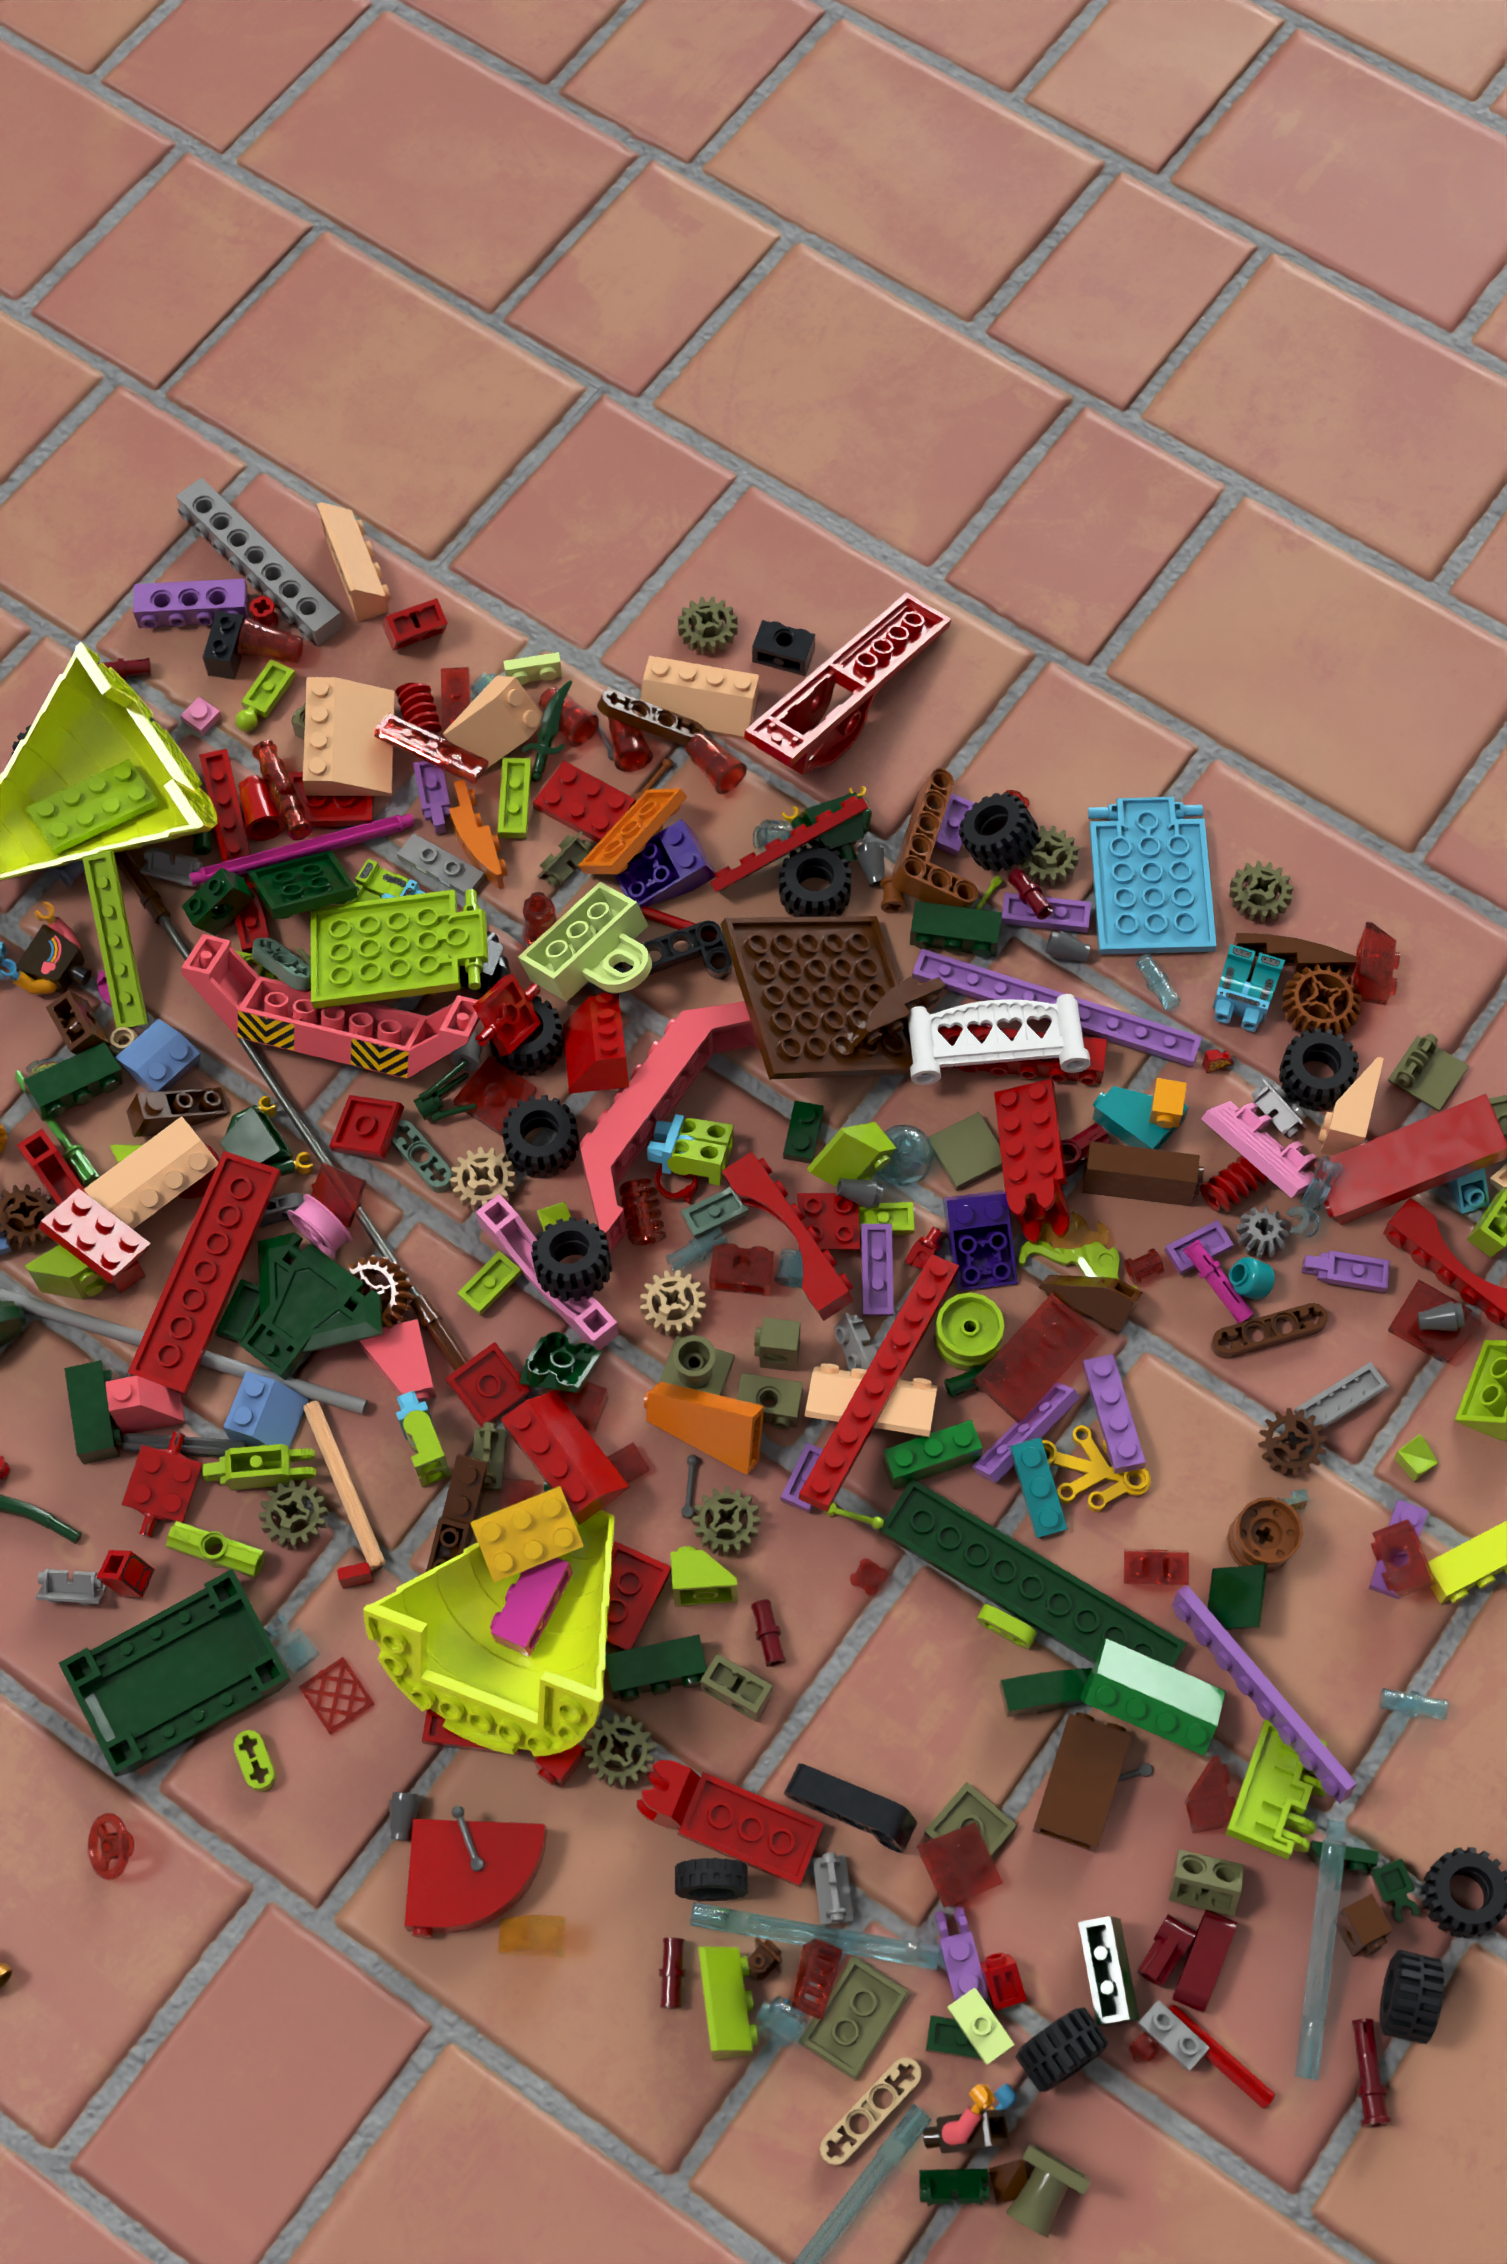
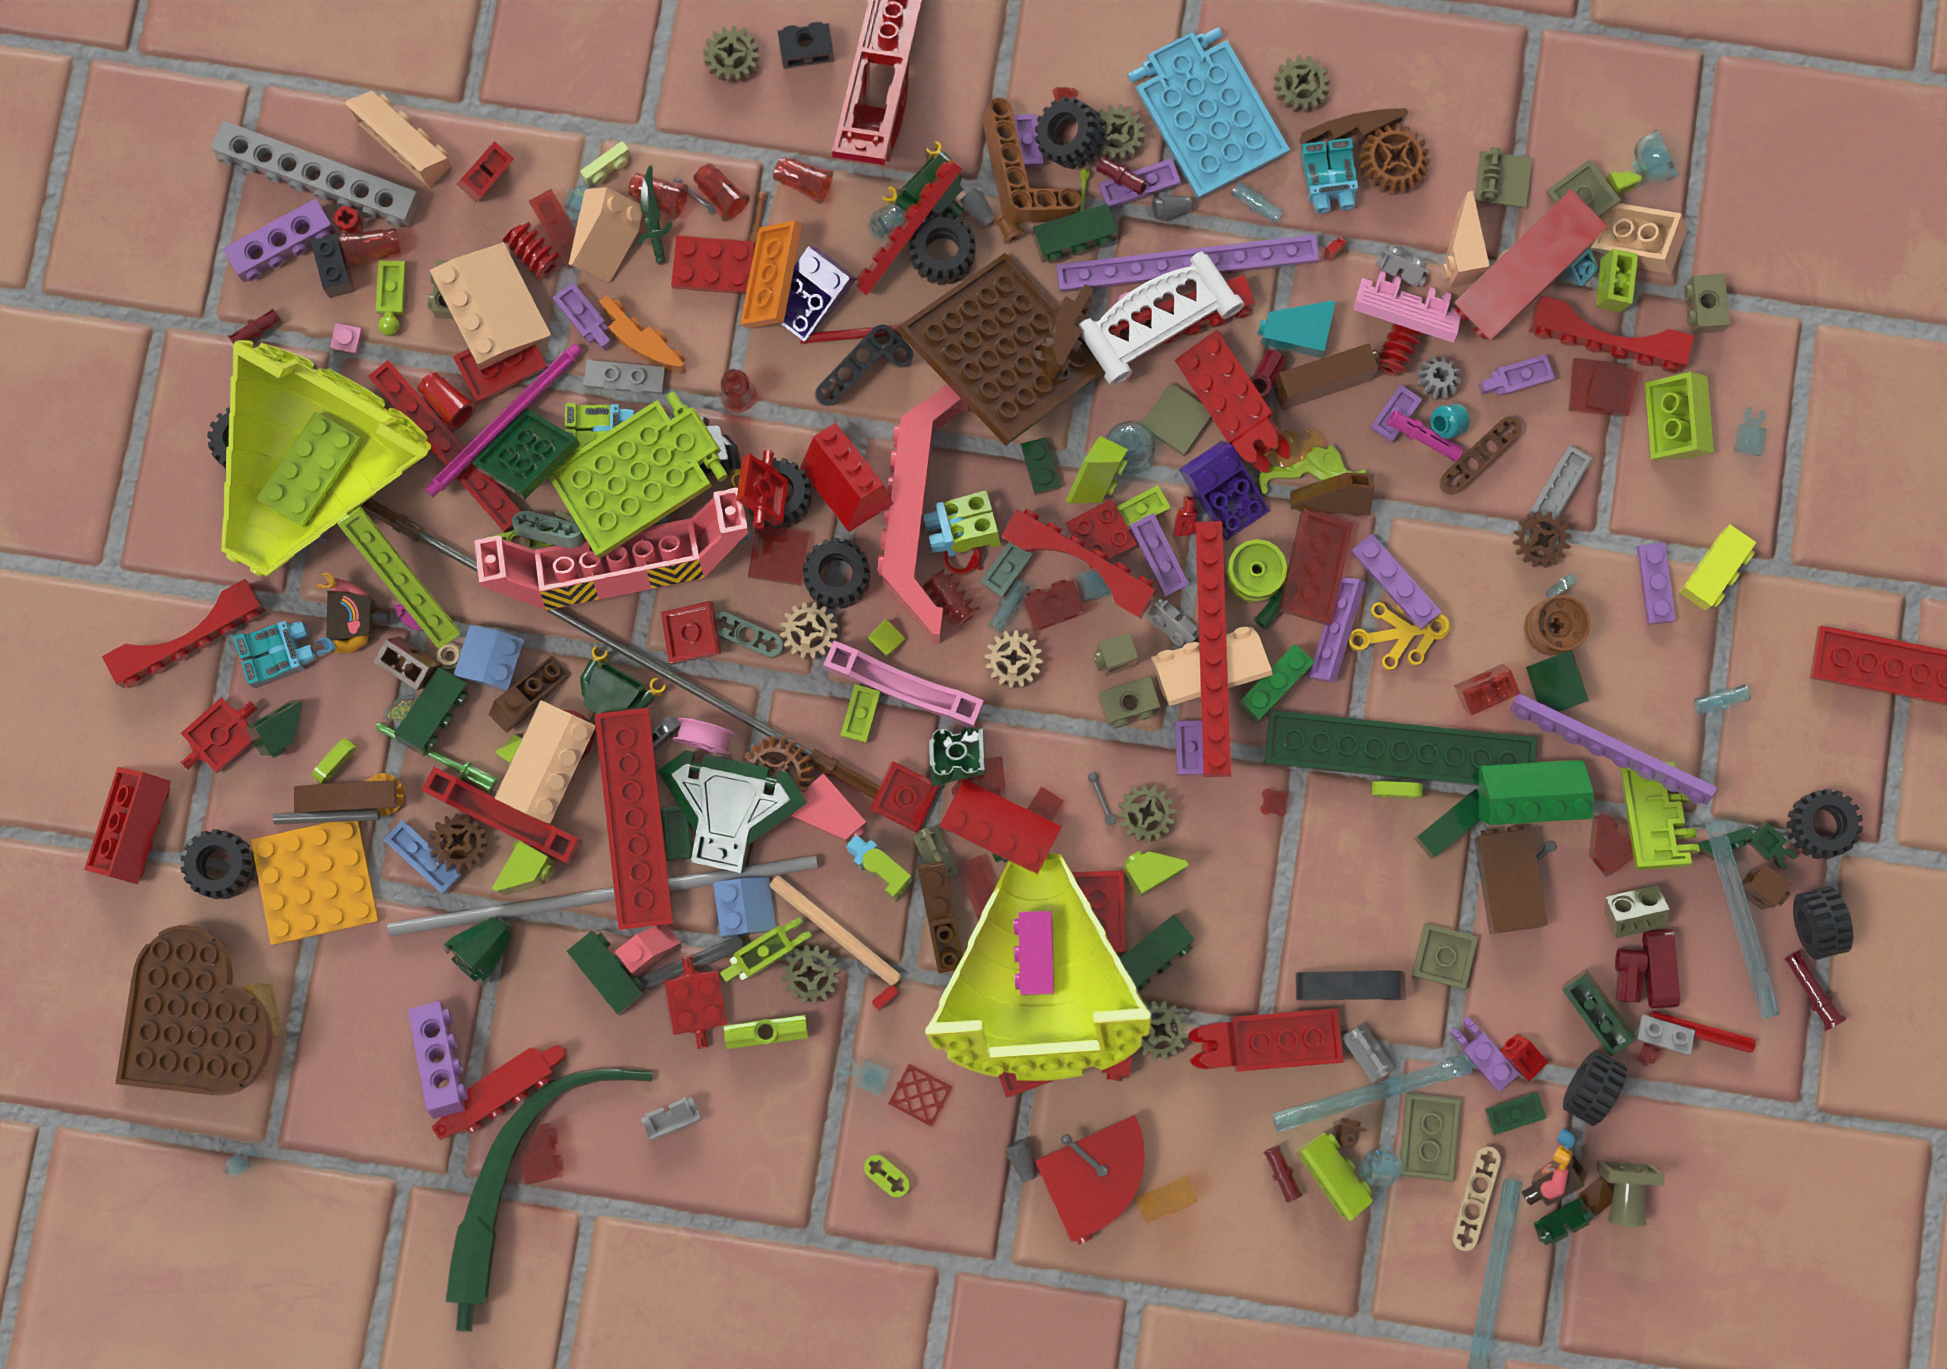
camera: 30 degrees left, 15 degrees up
plate [38,1189,151,1284] -> none
dark green slope [59,1569,291,1777] -> none
clear red piece [88,1813,134,1880] -> none
red brick [96,1550,155,1598] -> none
light grey hinge [140,847,203,887] -> none
dark green brick [182,867,255,936] -> none
clear red piece [252,740,313,841] -> none
clear red piece [311,1163,367,1228] -> none
clear red plate [374,713,489,784] -> none
dark green plant [413,1059,477,1122] -> none
yellow plate [470,1486,584,1583] -> none
lime plate [498,758,532,838] -> none
yellowish green brick [518,882,652,1002] -> none
black tyre [531,1217,612,1301] -> none
olive hinge [537,831,592,888] -> none
reddish brown beam [597,689,704,748] -> none
light nougat slope [638,656,759,740] -> none
orange slope [644,1381,764,1474] -> none
olive plant [659,1335,735,1396] -> none
black tyre [675,1858,748,1901] -> none
olive brick [700,1654,773,1722] -> none
dark red pin [751,1599,786,1667] -> none
clear red slope [792,1939,842,2020] -> none
lime hinge [825,1503,884,1529] -> none
dark grey cone [836,1178,883,1209] -> none
clear red hinge [916,1822,1003,1908] -> none
yellowish green plate [947,1987,1015,2066] -> none
teal plate [1009,1437,1067,1538] -> none
clear red bush [1124,1248,1164,1285] -> none
light orange brick [1149,1078,1187,1129] -> none
black tyre [1279,1028,1359,1111] -> none
clear light blue piece [1286,1156,1343,1238] -> none
clear red slope [1352,922,1400,1005] -> none
clear red brick [1371,1519,1436,1597] -> none
lime slope [1394,1434,1438,1482] -> none
dark grey cone [1417,1301,1465,1331] -> none

